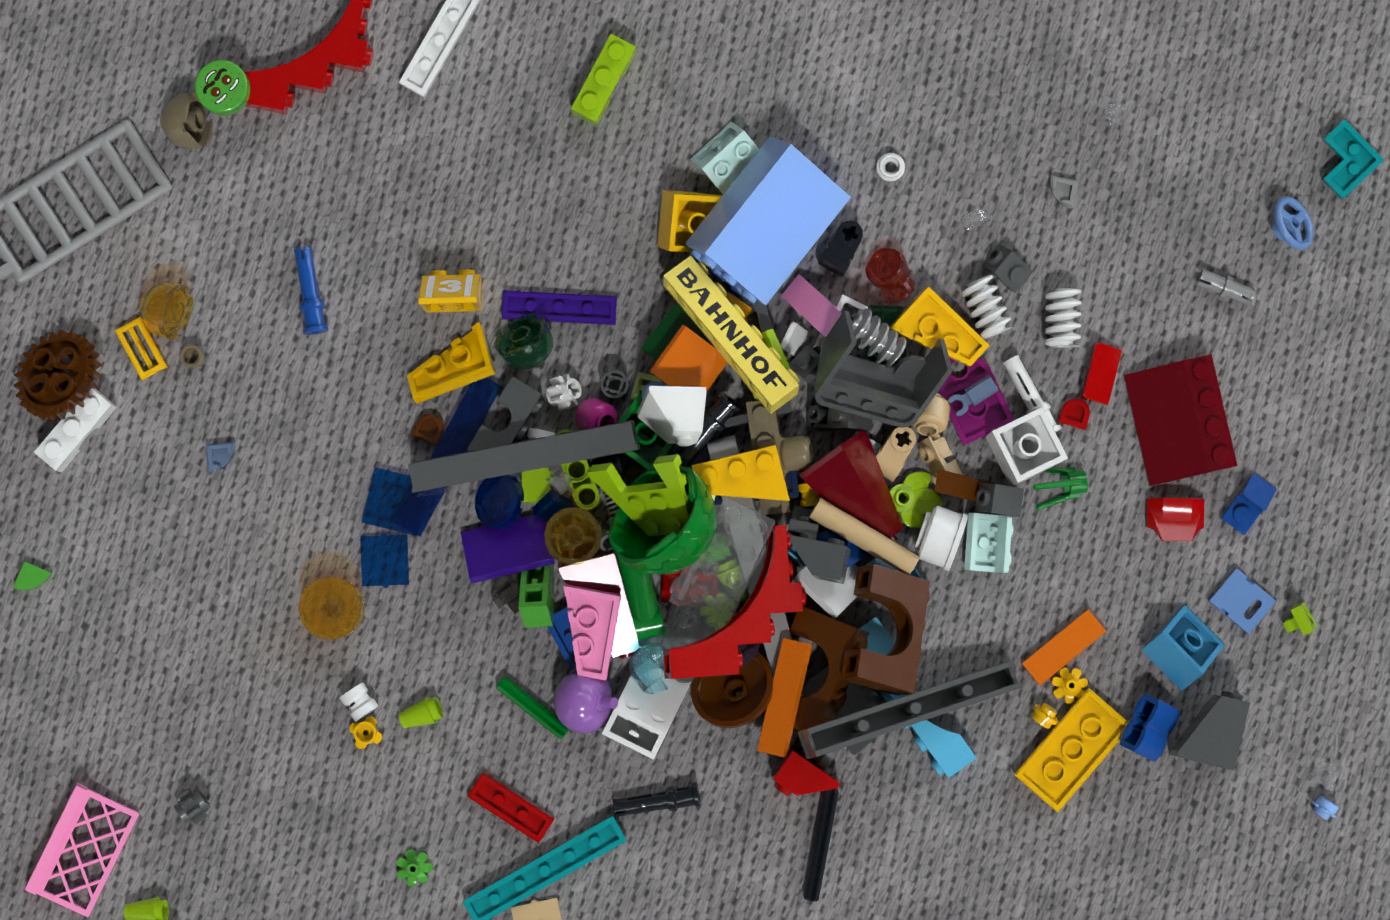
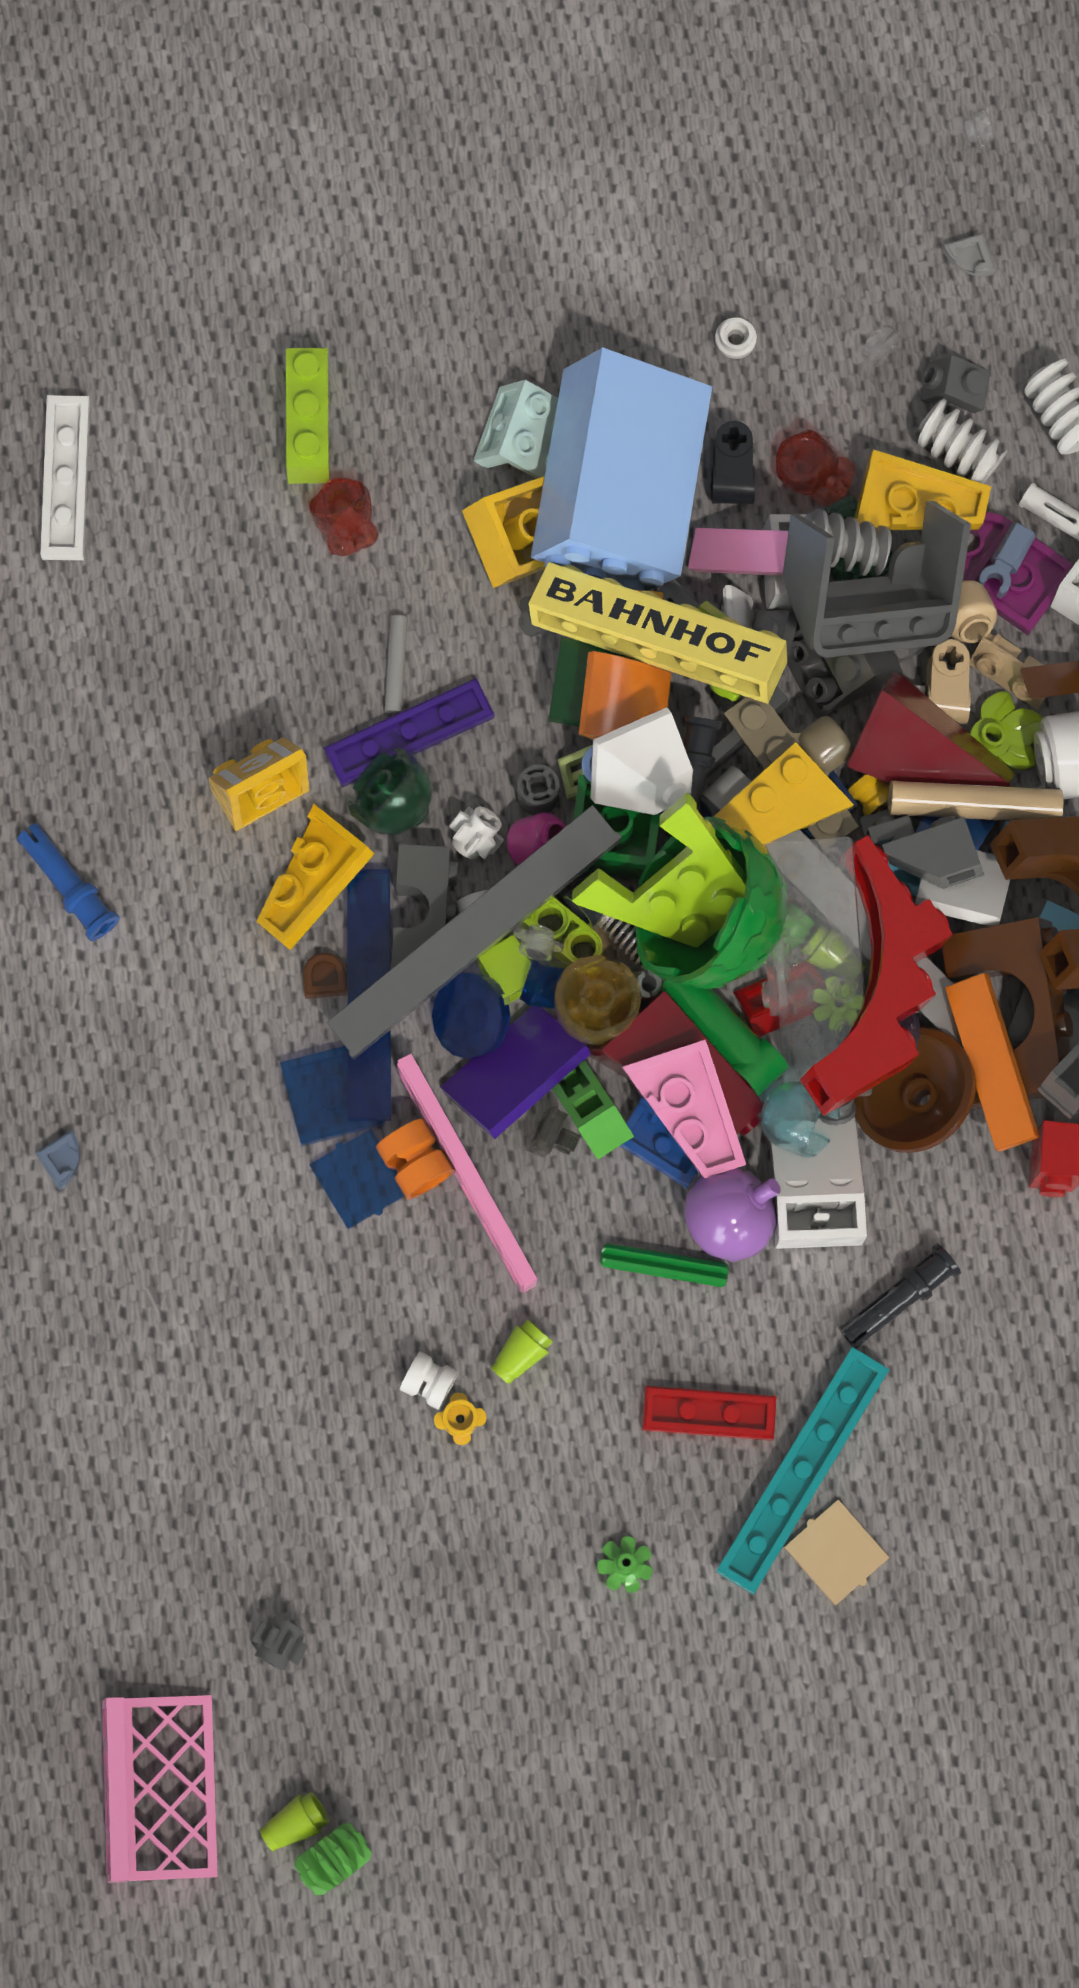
camera: 35 degrees left, 10 degrees down
clear yellow wheel [298,576,366,640] -> none
none -> clear red hair [308,477,379,556]
none -> orange wheel [376,1118,455,1200]
none -> light grey piece [384,615,407,714]
none -> bright pink tile [397,1054,537,1293]

